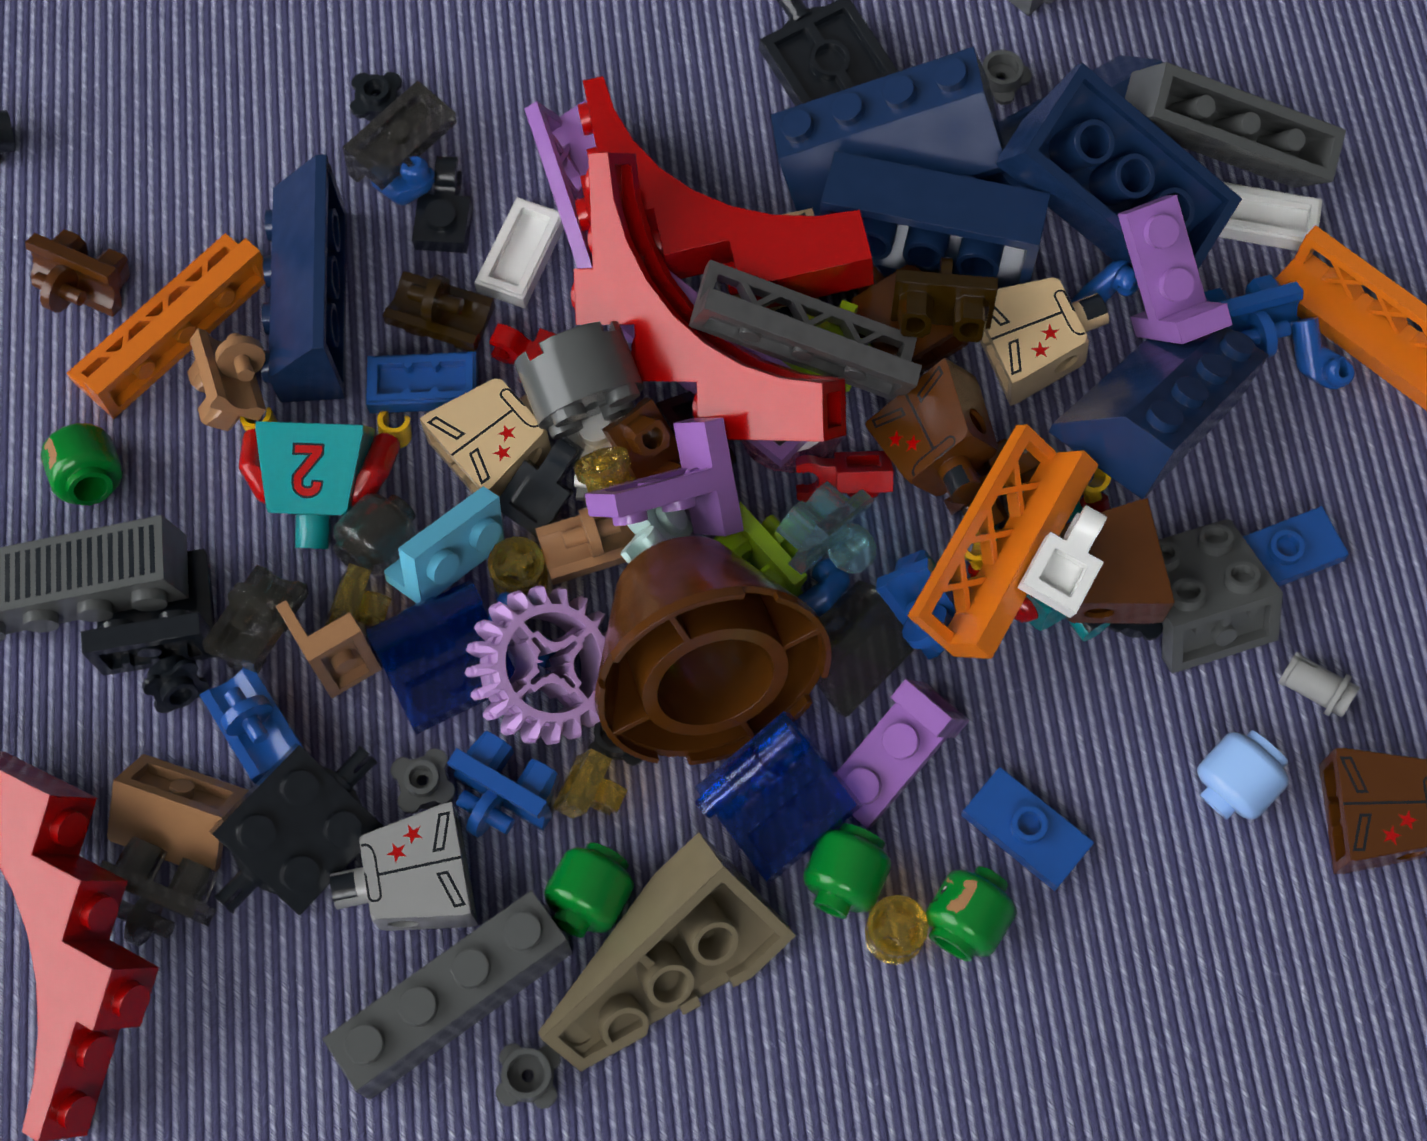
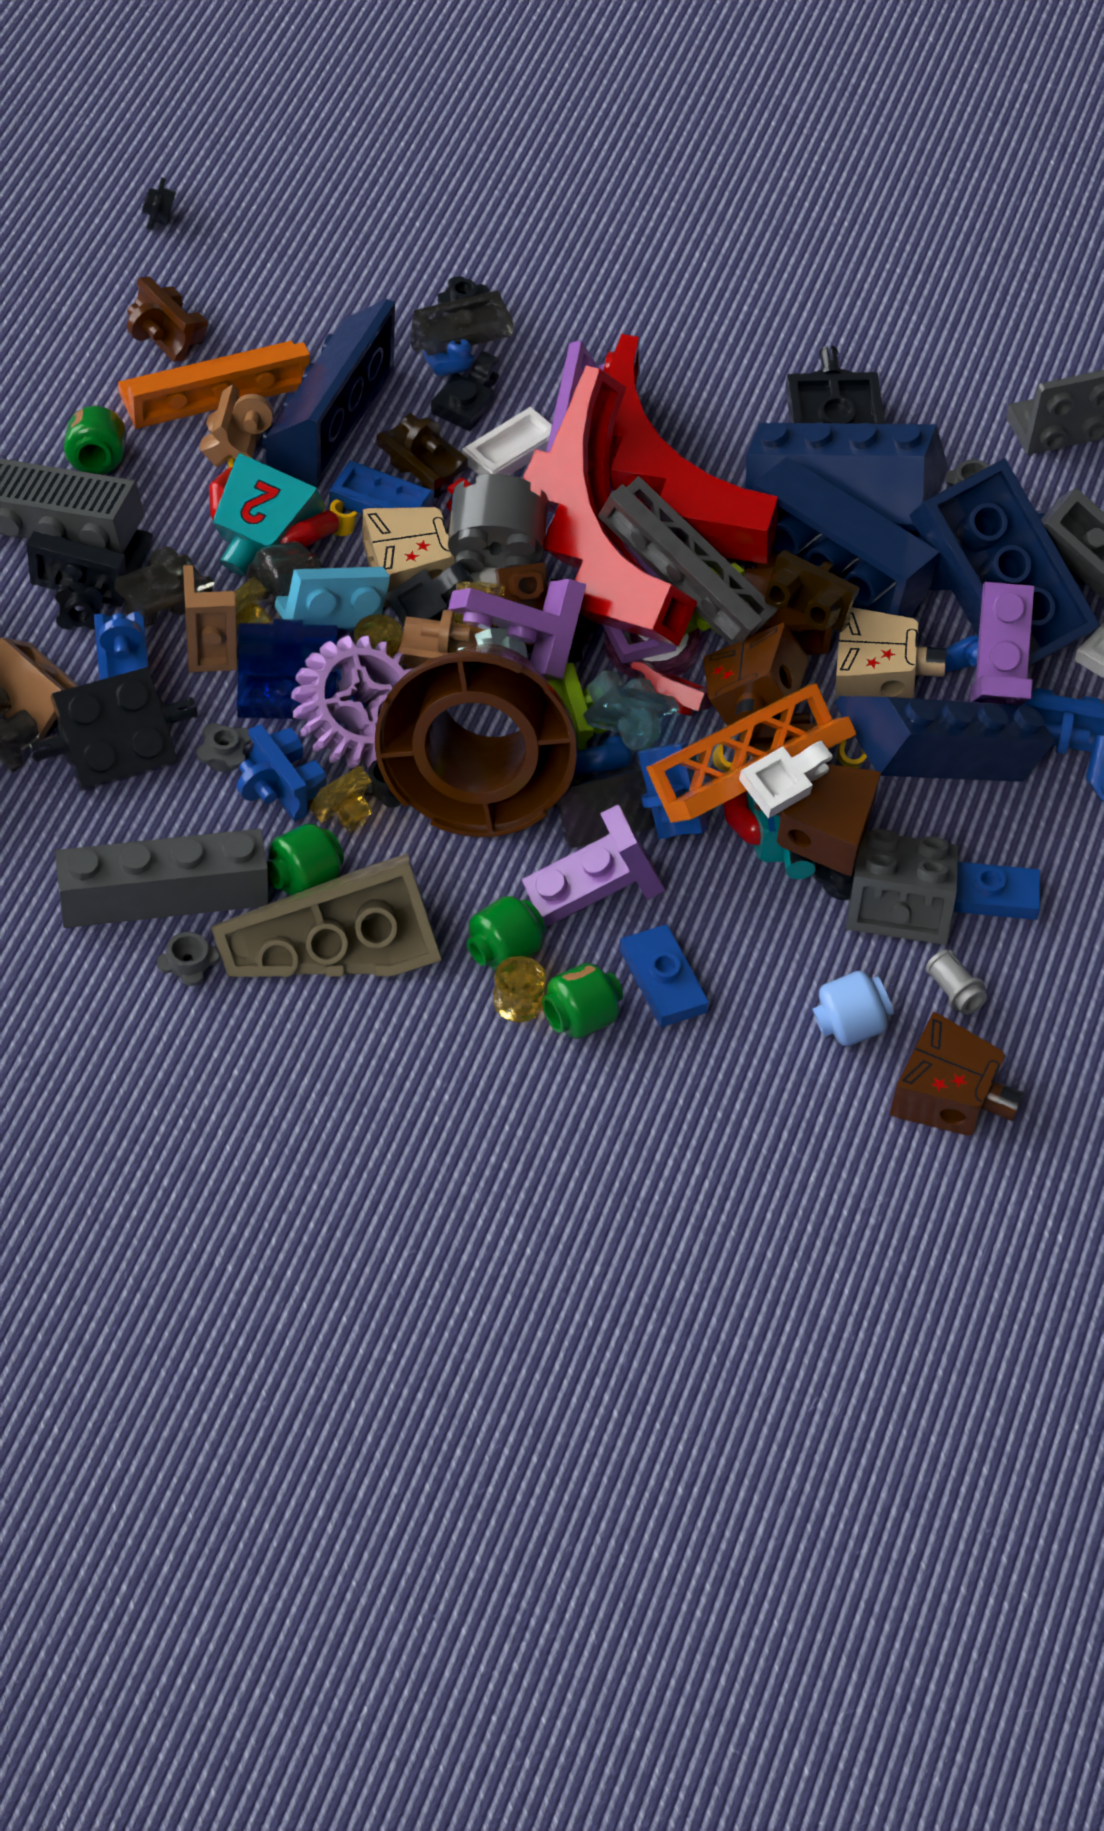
camera: 20 degrees right, 15 degrees down
light grey torso [330,802,478,931] -> none
clear blue plate [695,711,863,882] -> none

